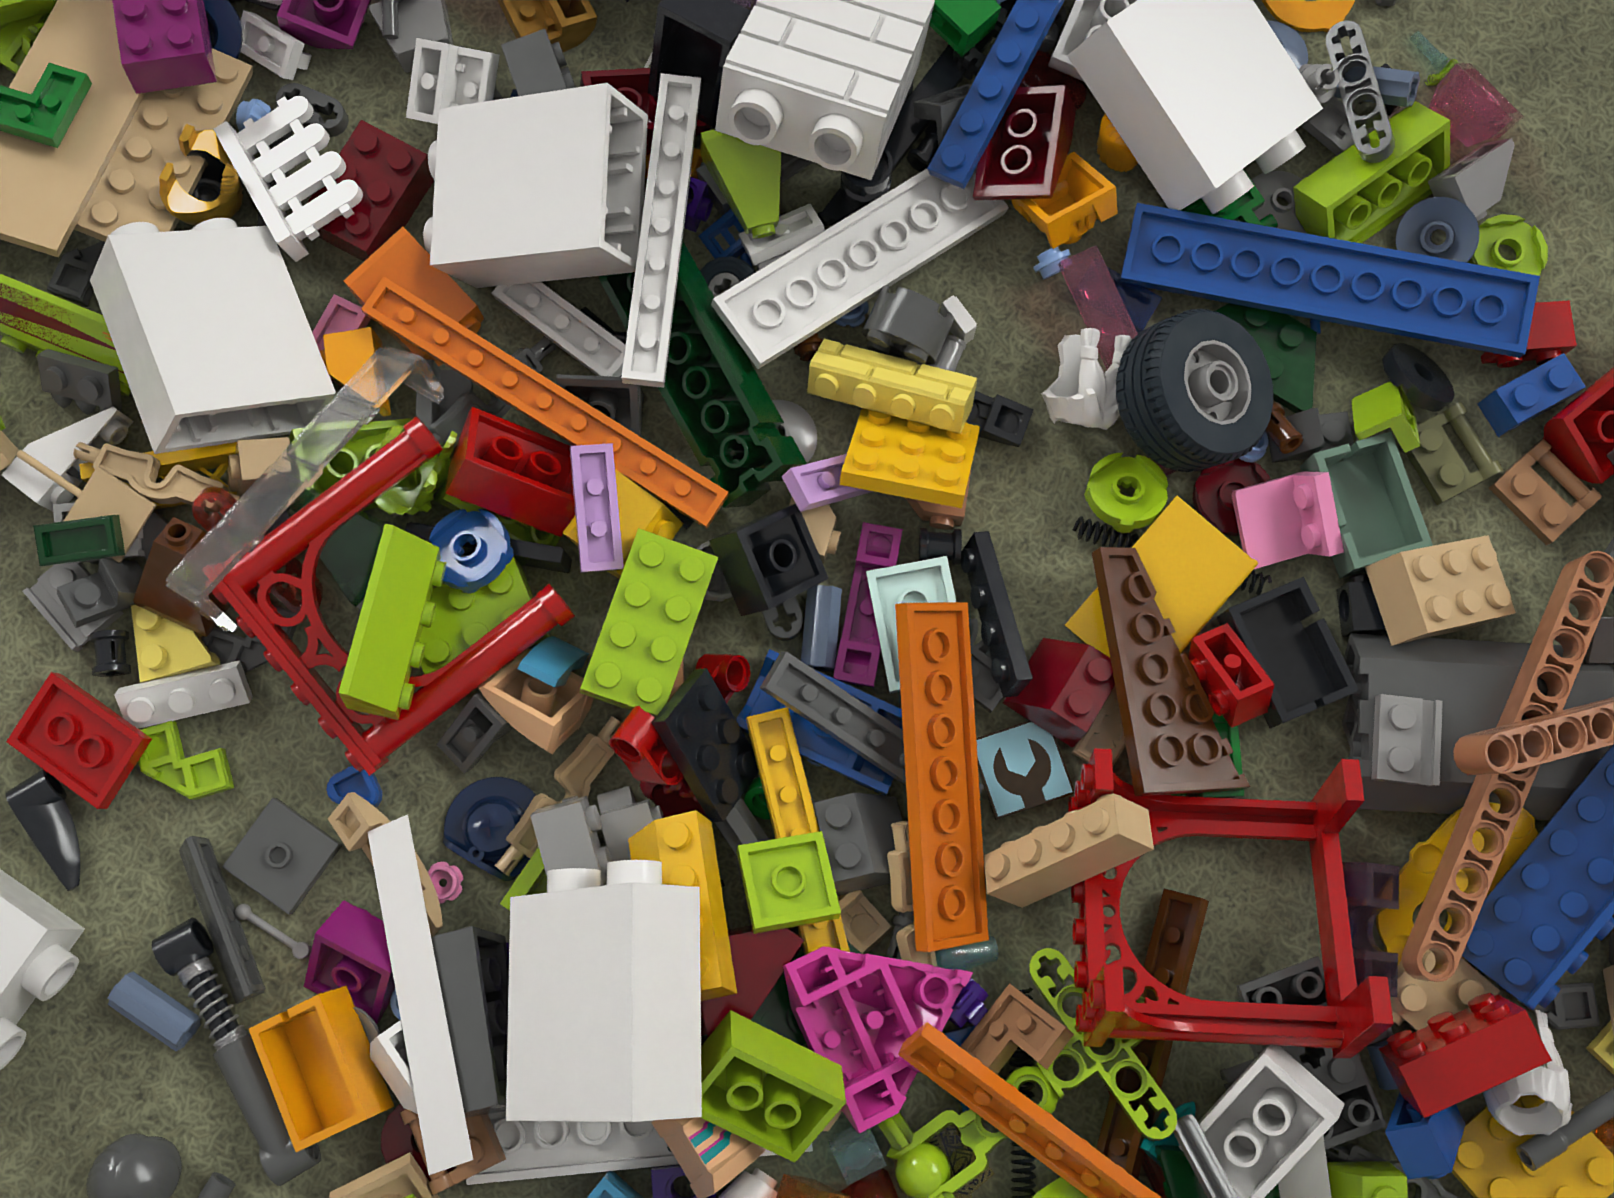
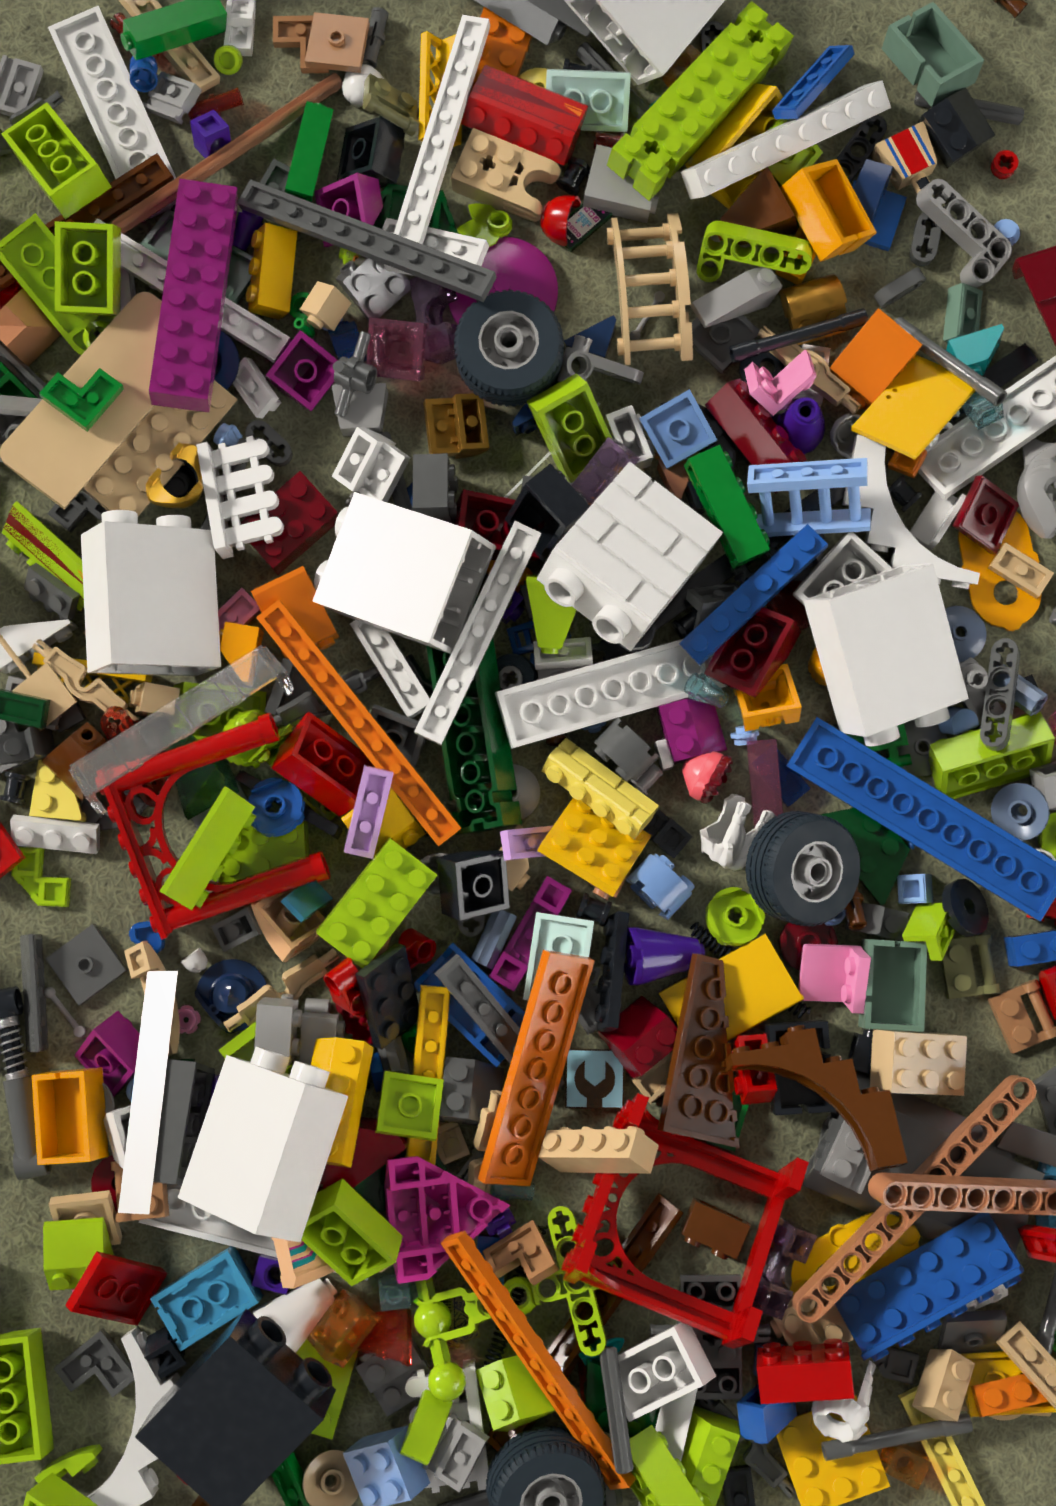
camera: 20 degrees right, 5 degrees up
none -> white hinge [181,948,207,973]
none -> blue tile [370,1052,384,1092]
none -> dark purple cone [624,927,705,986]
none -> medium blue brick [626,853,695,920]
none -> magenta slope [657,695,727,764]
none -> reddish brown brick [680,1197,751,1260]
none -> coral hair [682,751,733,804]
none -> clear light blue cone [684,672,729,708]
none -> reddish brown arch [725,1025,908,1172]
none -> light blue slope [897,874,933,904]
none -> medium blue brick [938,706,979,735]

